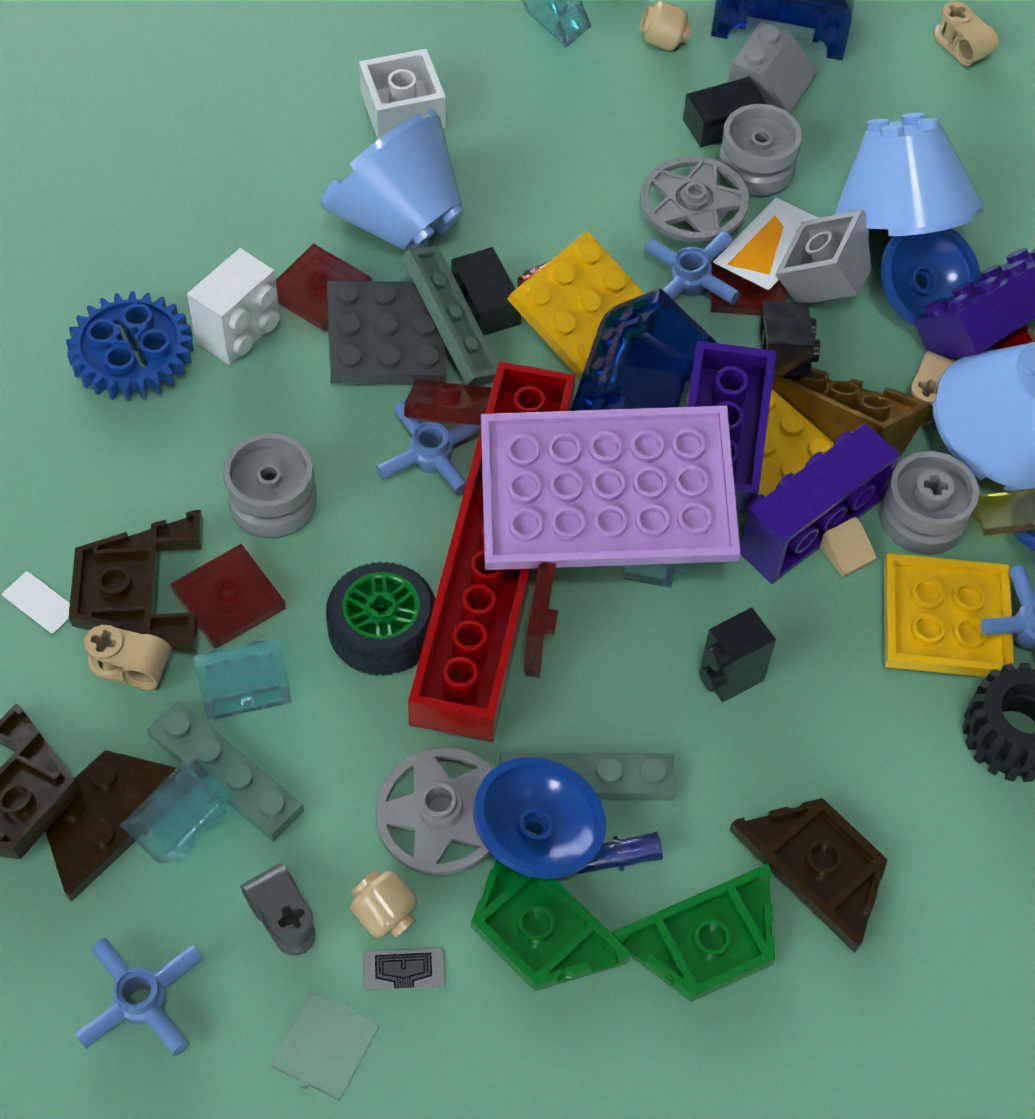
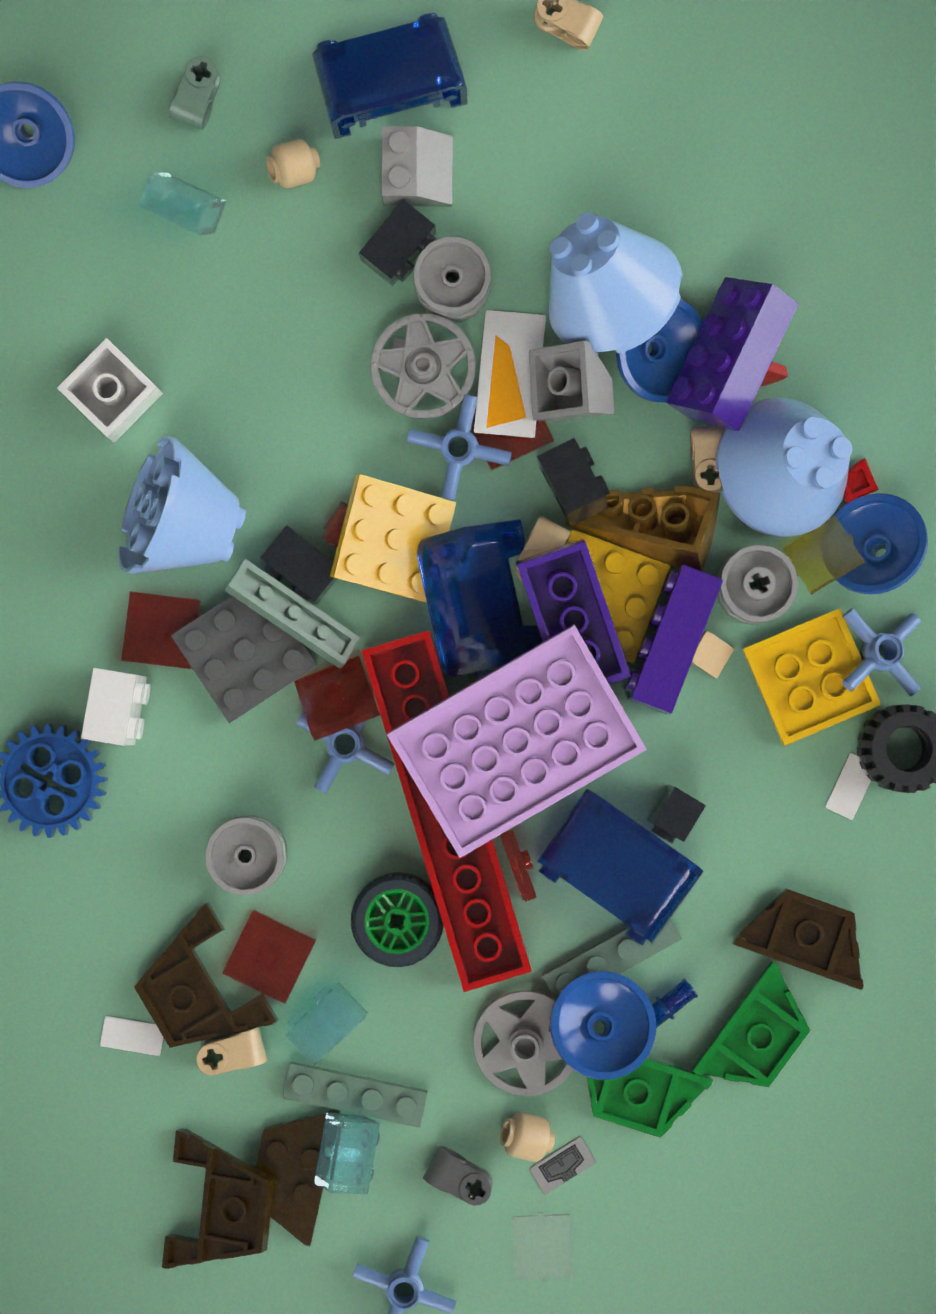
camera: 20 degrees left, 30 degrees up
none -> clear blue windscreen [536,789,704,946]
none -> white sticker [825,753,871,820]

